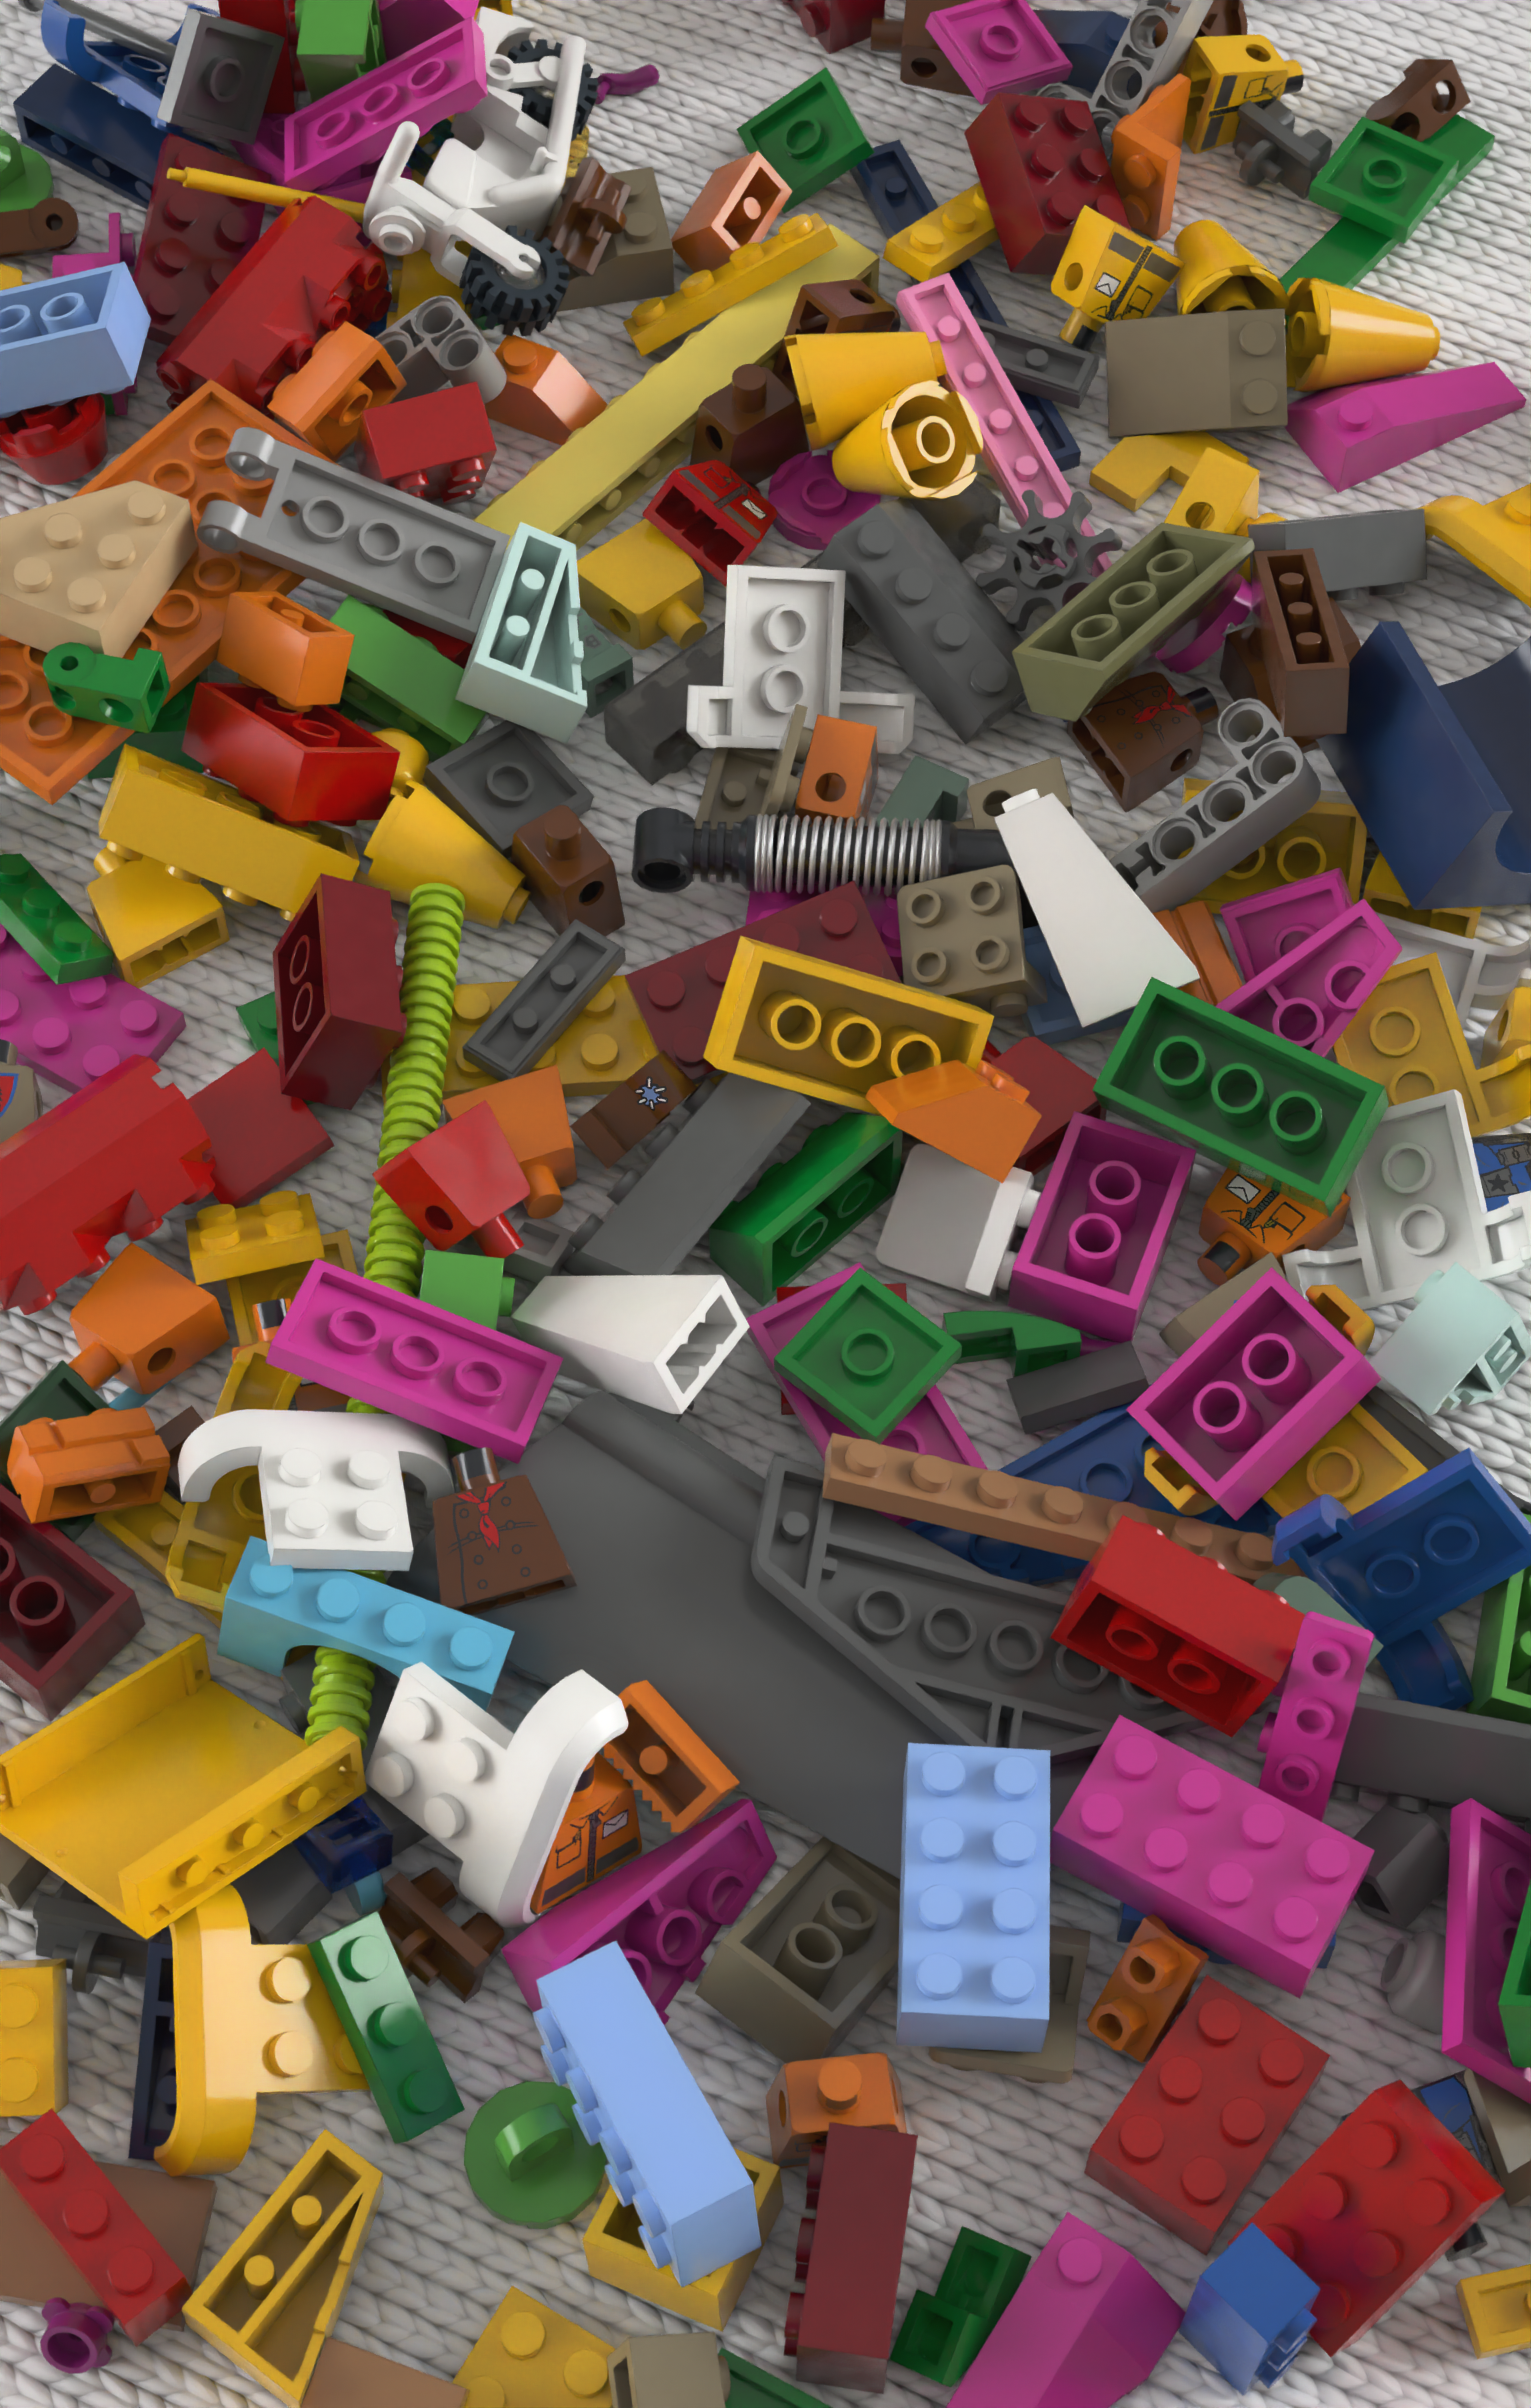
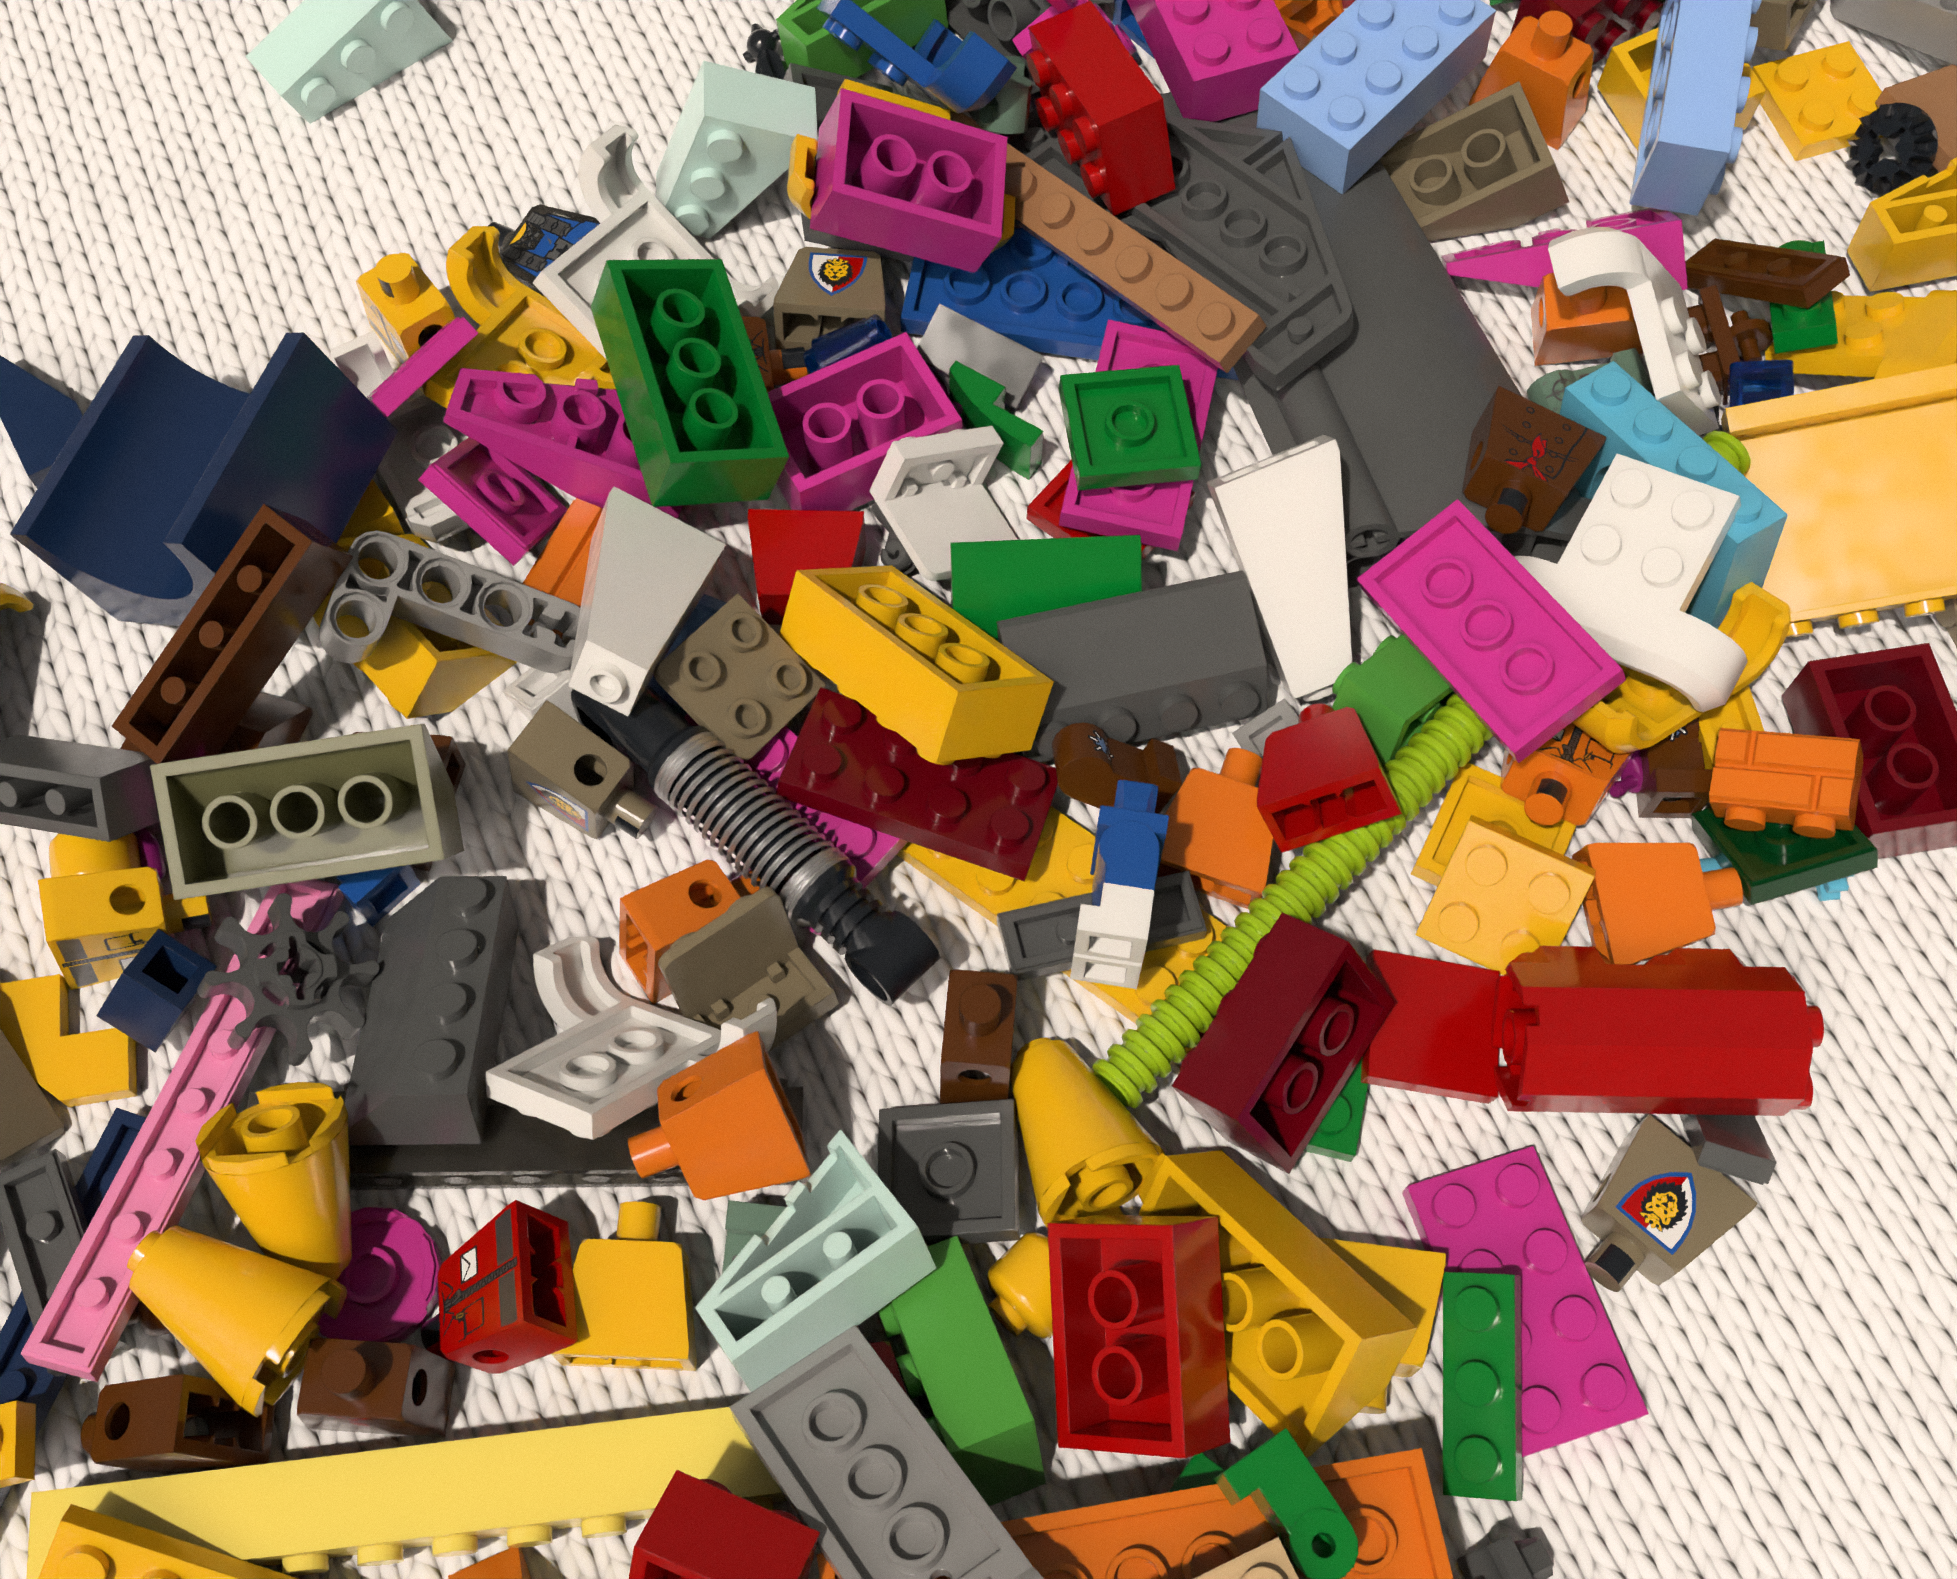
camera: 140 degrees left, 5 degrees up
orange brick [216,591,355,712] -> none
bright green tile [464,2081,607,2229] -> none
orange brick [602,1680,740,1832] -> none
orange slope [865,1059,1042,1184] -> none
sand green leg [876,755,969,827] -> none
none -> dark blue brick [96,929,217,1053]
none -> dark pink tile [366,316,478,417]
none -> orange torso [628,1031,811,1200]
none -> clear blue cone [803,314,893,374]
none -> hips [1070,780,1169,989]
none -> reddish brown tile [1685,238,1850,308]
none -> black gear [1845,103,1938,195]

